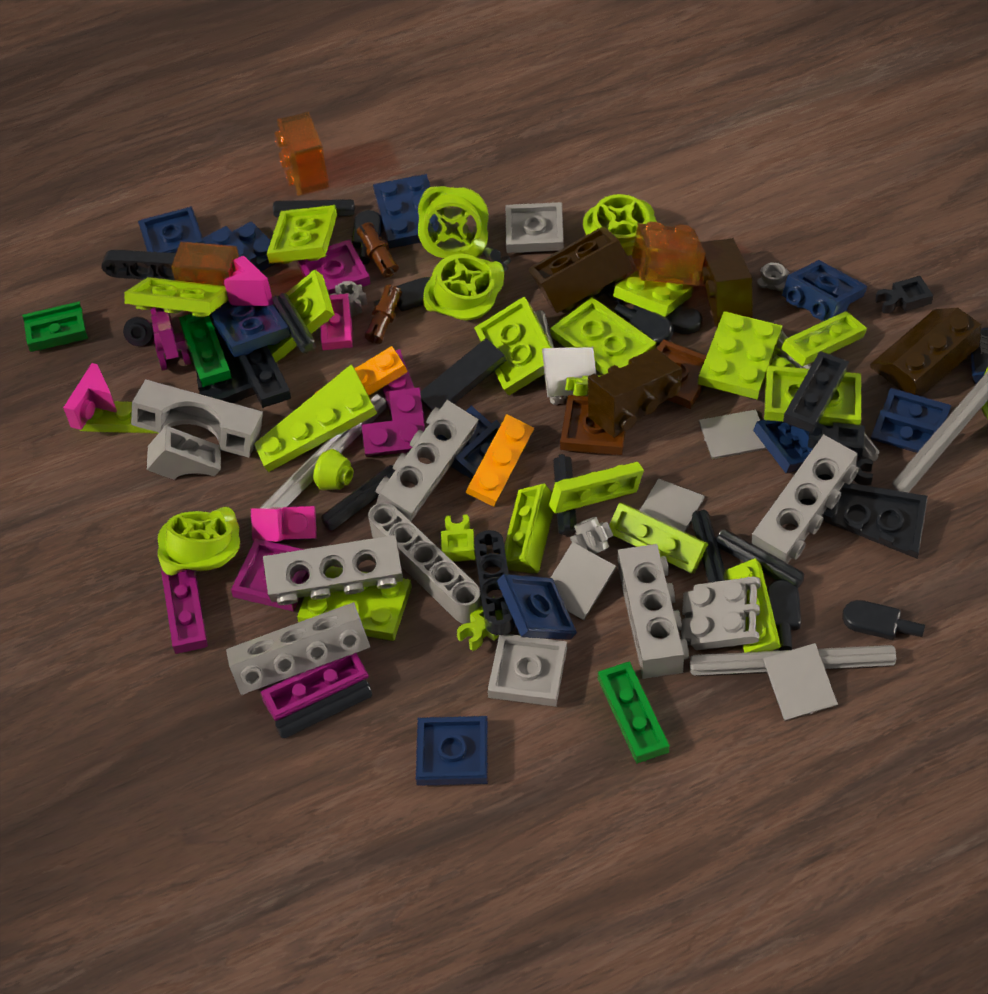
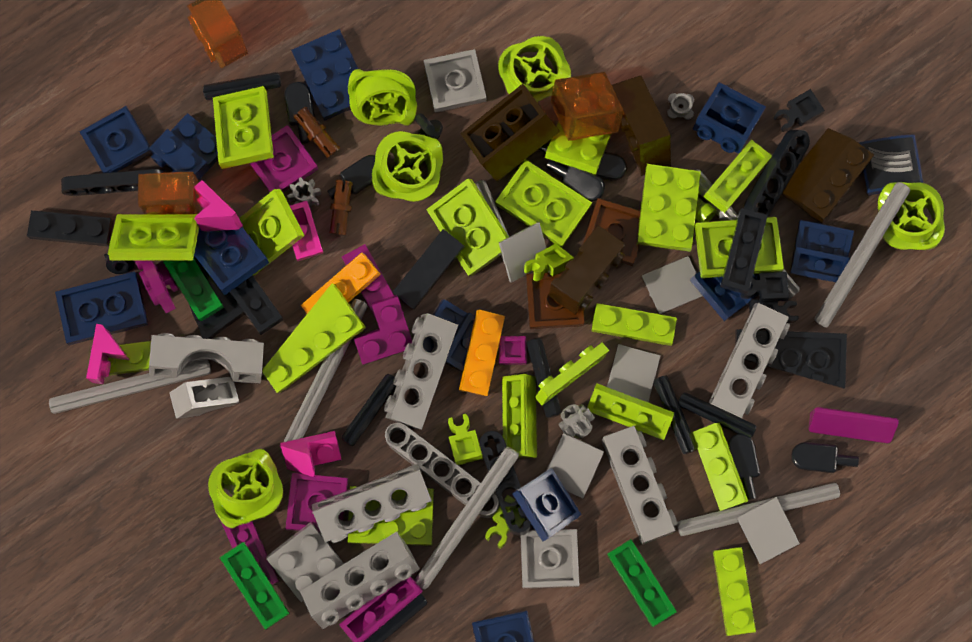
camera: 15 degrees left, 25 degrees up
green plate [22,301,88,352] -> none
black axle [273,293,316,354] -> none
lime cone [313,449,354,491] -> none
light grey plate [681,577,761,650] -> none
none -> black plate [27,210,113,247]
none -> light grey axle [49,359,211,414]
none -> dark blue plate [55,271,149,345]
none -> green plate [219,542,290,630]
none -> light grey plate [266,522,344,602]
none -> light grey axle [414,447,519,590]
none -> magenta tile [499,336,527,365]
none -> lime plate [591,303,677,346]
none -> lime plate [713,547,756,636]
none -> black beam [744,130,810,216]
none -> magenta slope [809,407,899,443]

